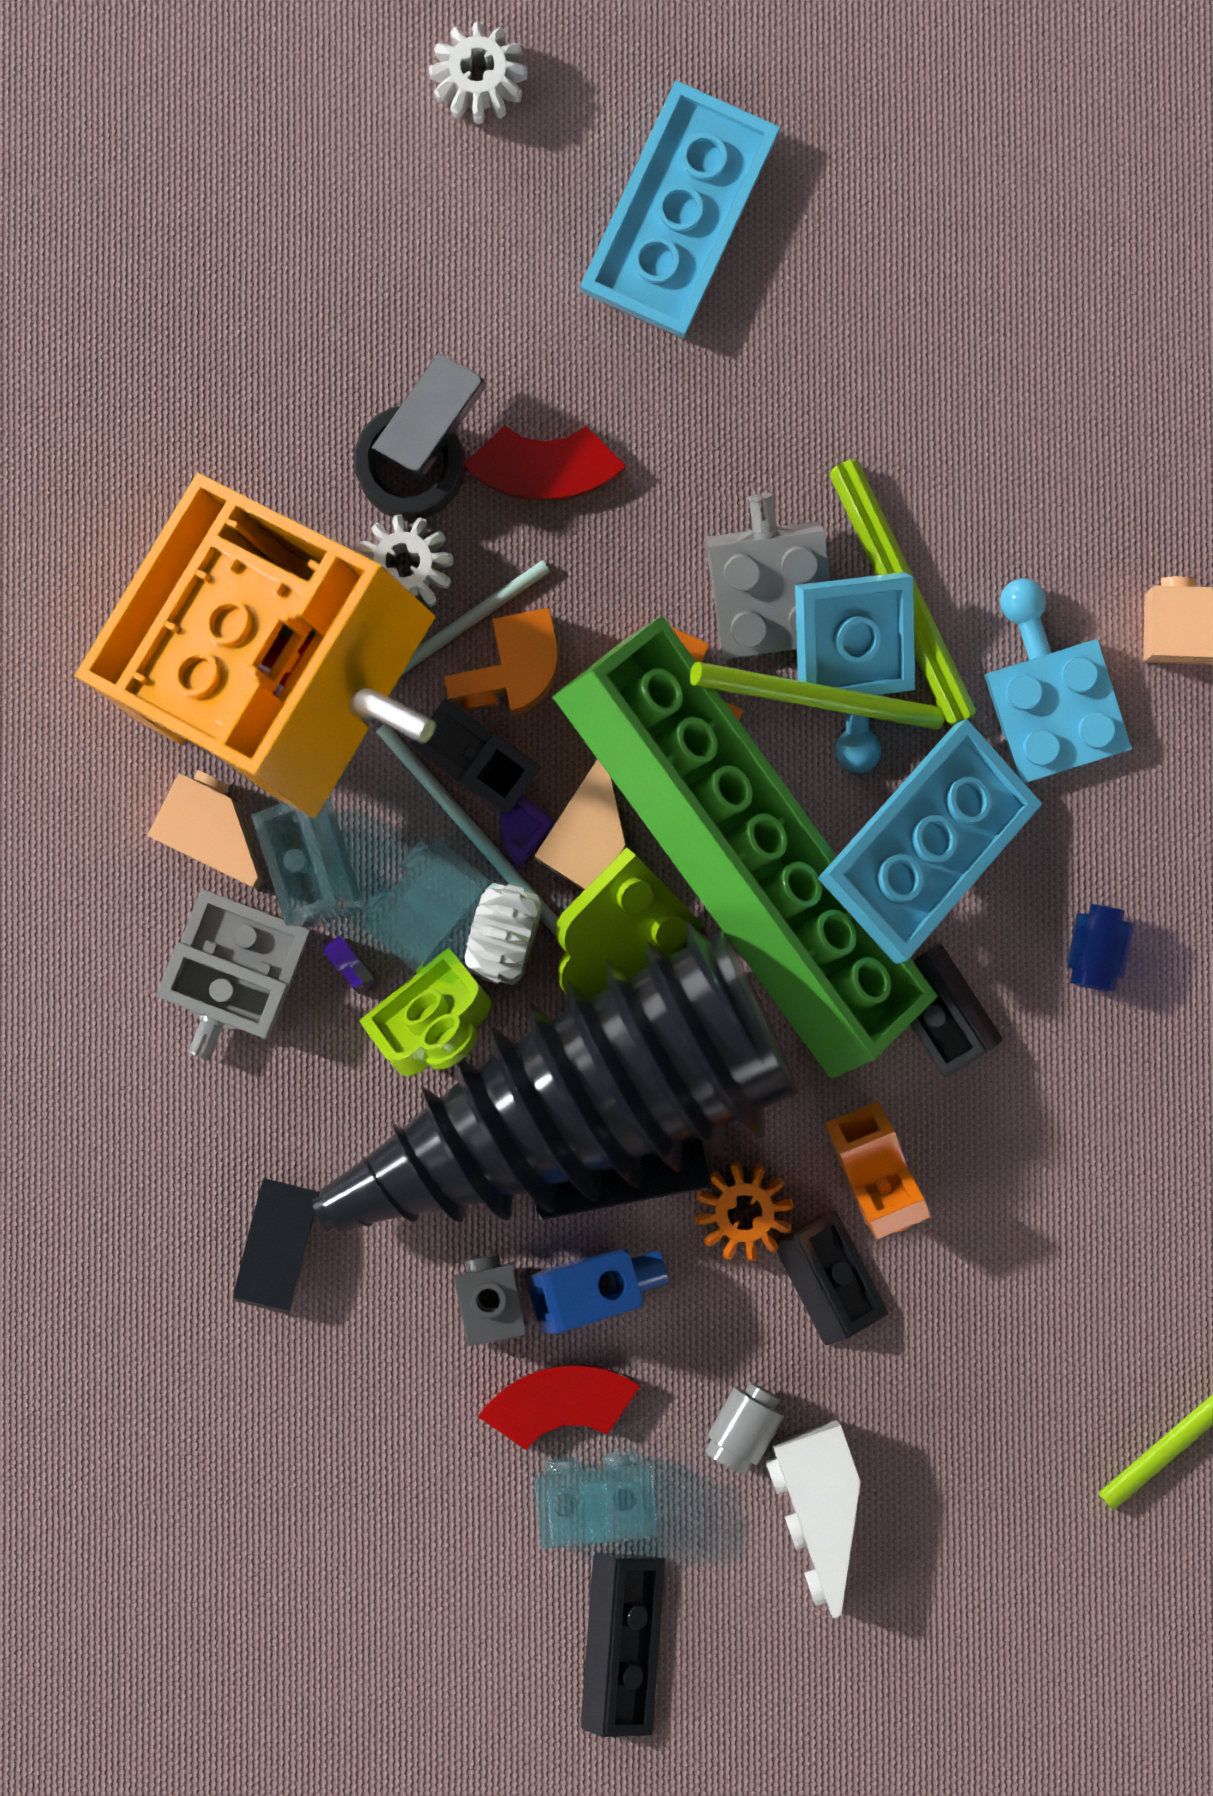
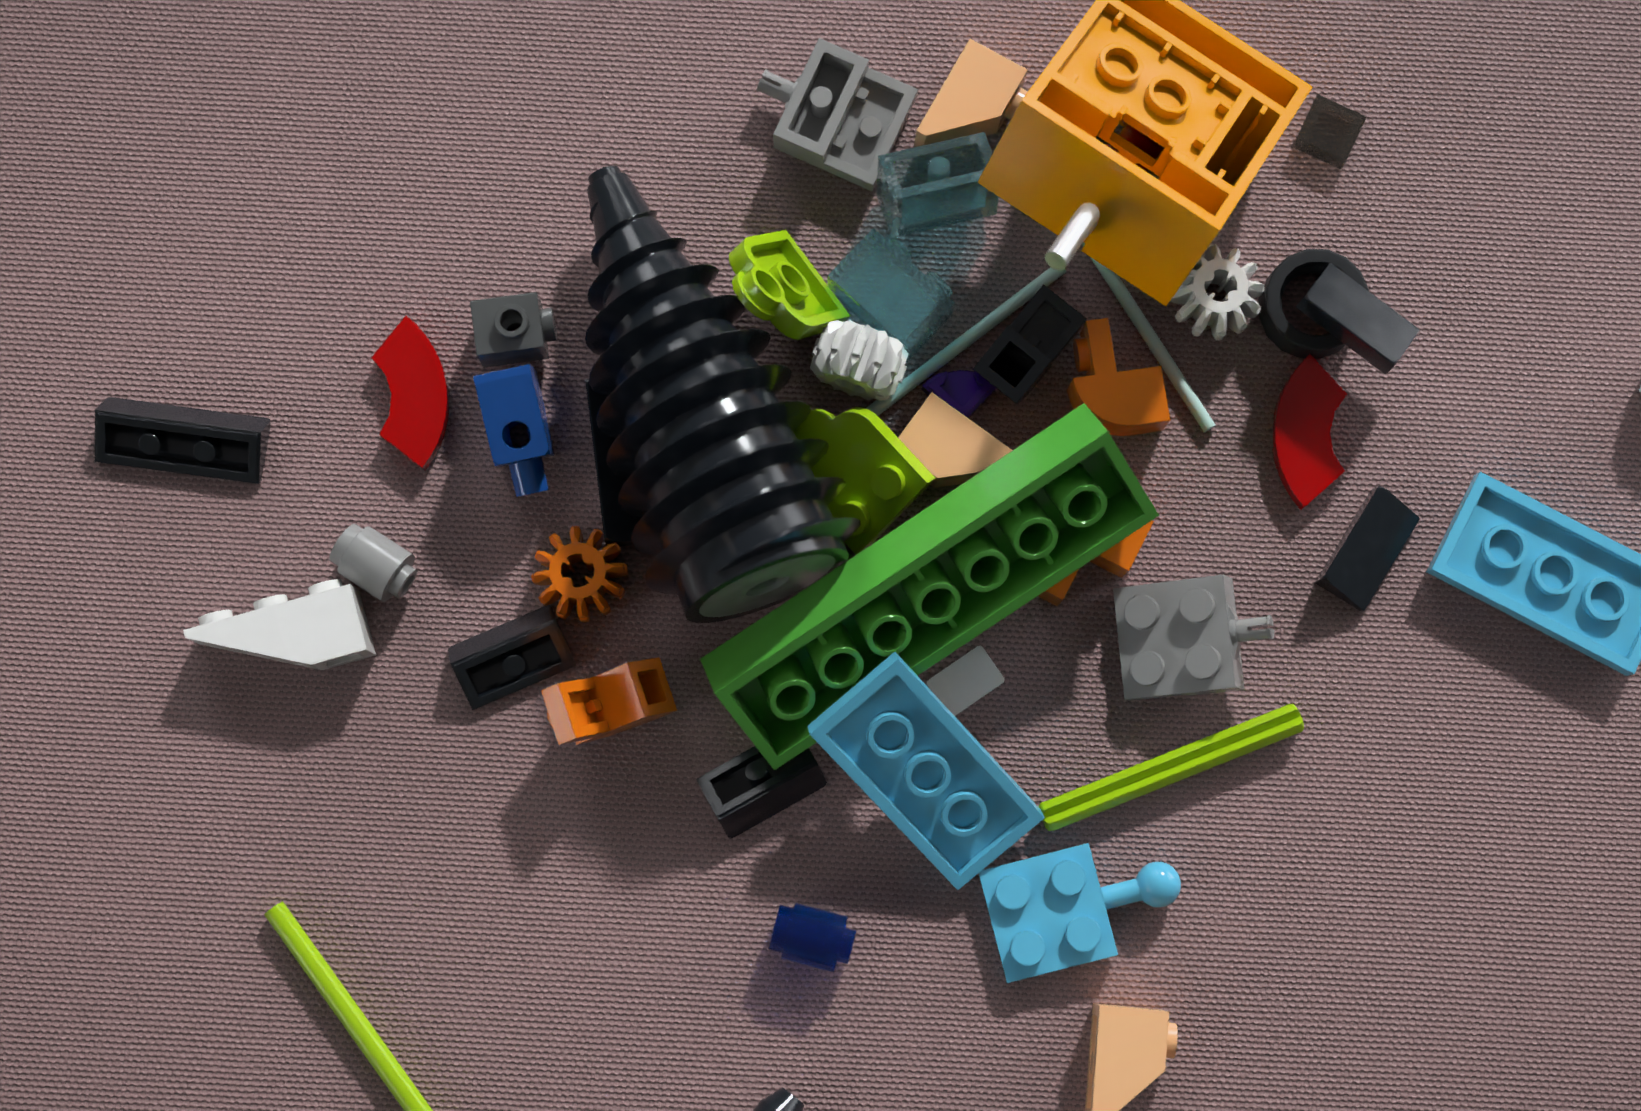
camera: 90 degrees right, 5 degrees down
black slope [233,1178,320,1315] -> none
dark purple tile [324,935,379,995] -> none
clear light blue brick [534,1451,659,1549] -> none
lime axle [690,662,945,730] -> none
medium azure plate [795,572,915,773] -> none
none -> white sticker [927,646,1005,716]
none -> clear smoke tile [1291,94,1366,170]
none -> black slope [1315,485,1420,612]

